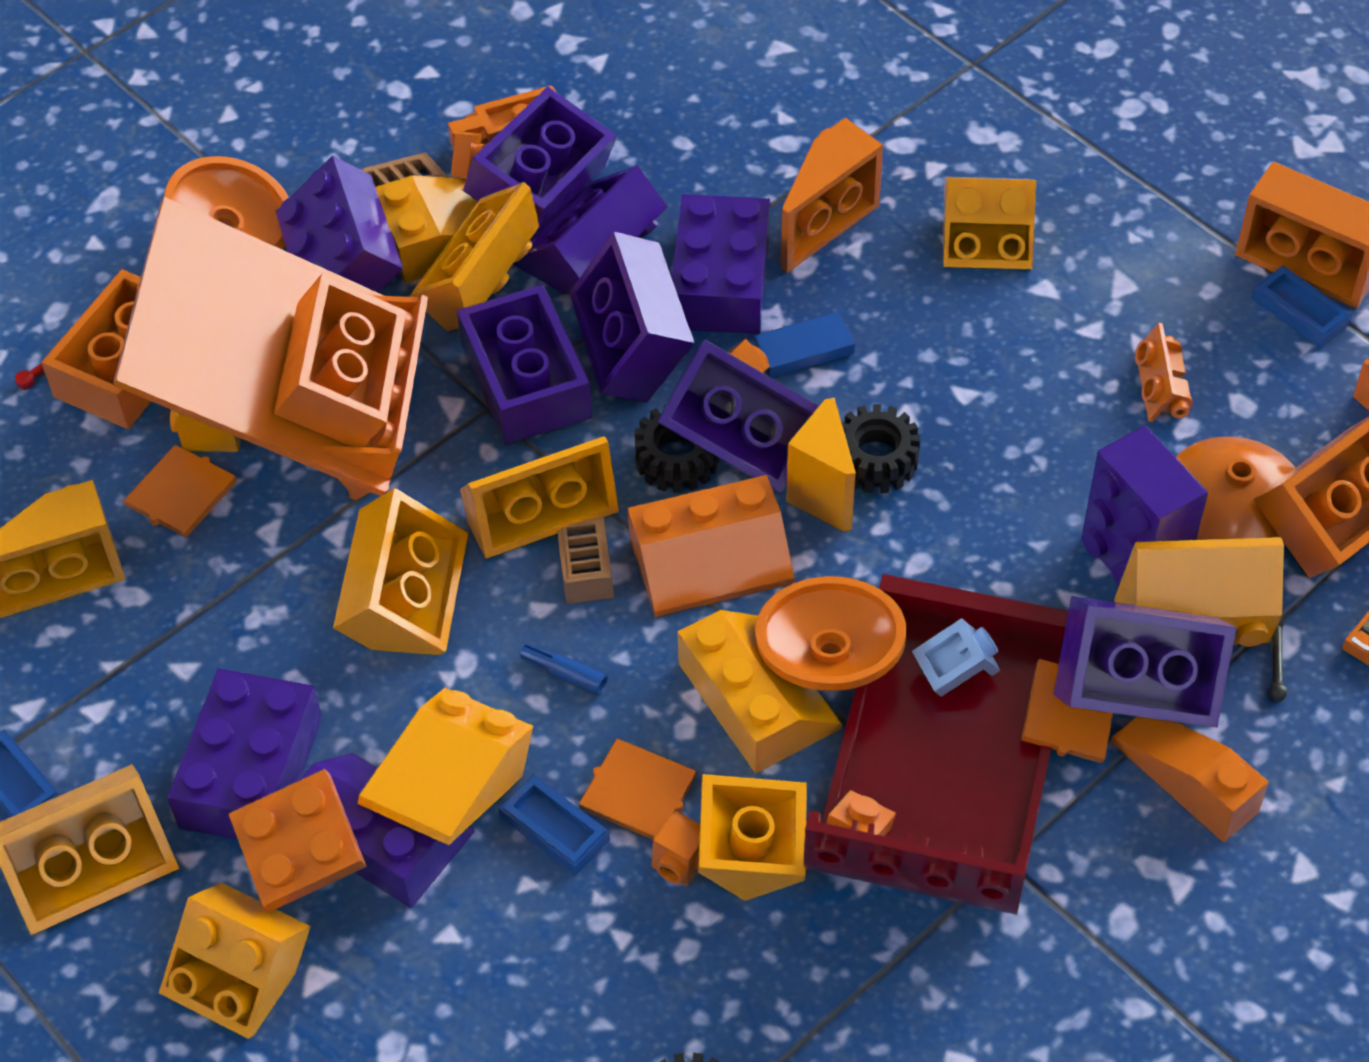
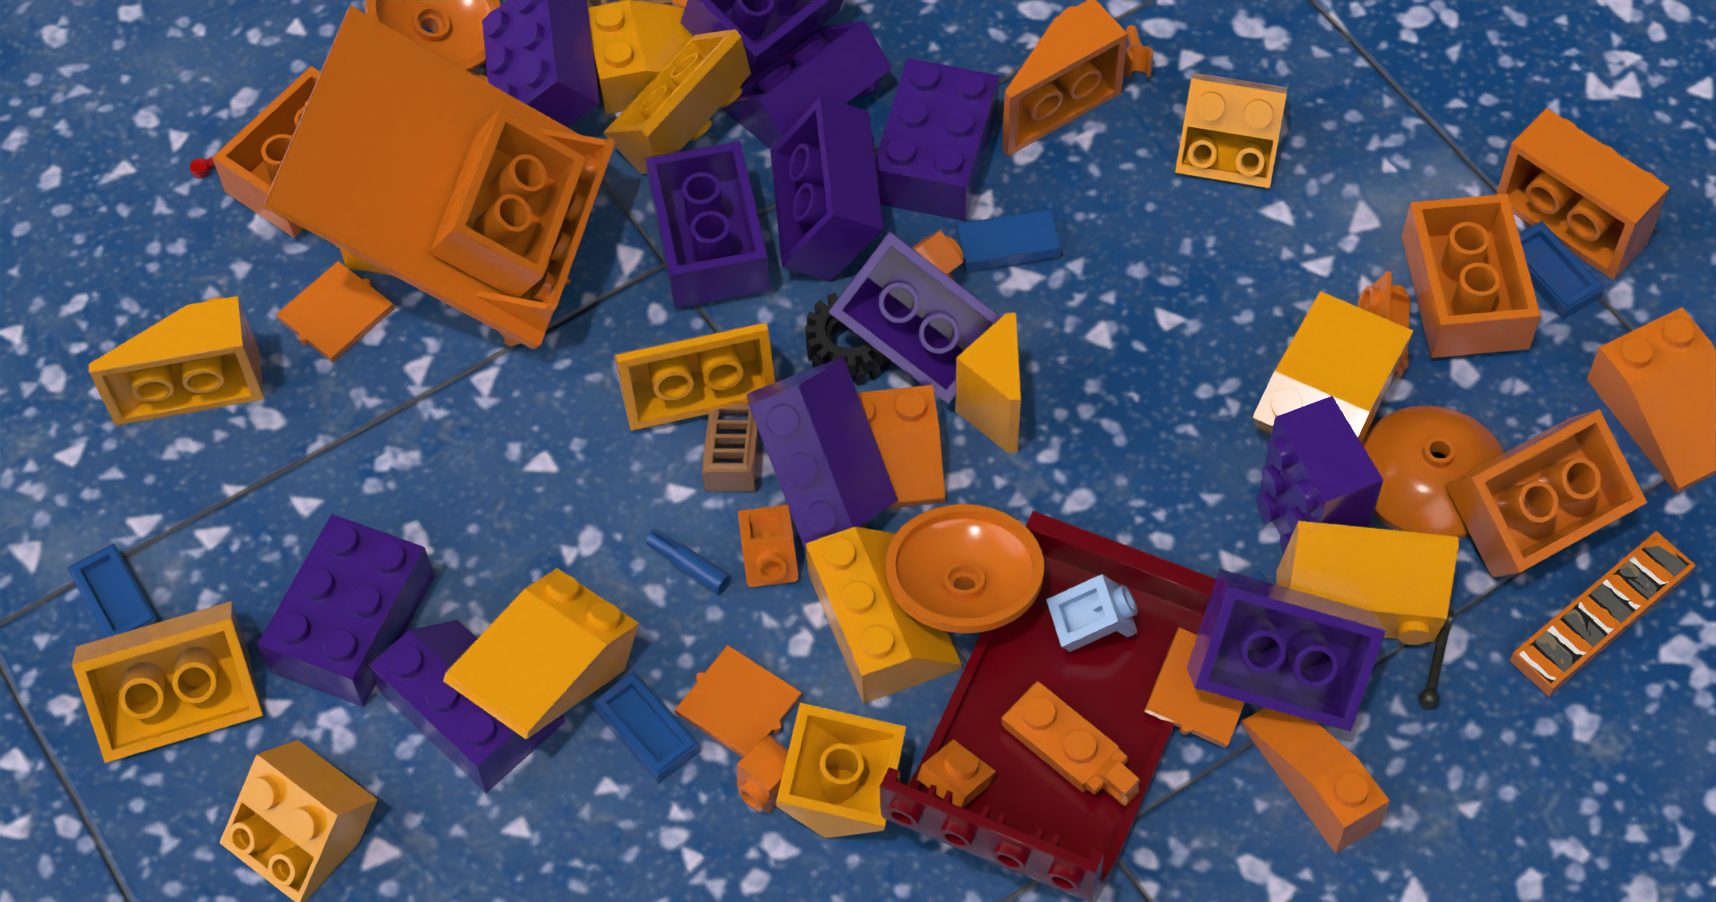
camera: 10 degrees right, 5 degrees up
orange plate [228,769,367,912] -> none
light orange slope [333,488,468,655] -> none
black tyre [841,404,920,494] -> none
none -> orange bracket [738,504,798,587]
none -> dark purple slope [747,357,898,549]
none -> orange hinge [1001,681,1140,807]
none -> orange hand [1124,25,1154,77]
none -> light orange slope [1253,291,1414,444]
none -> orange brick [1401,193,1541,358]

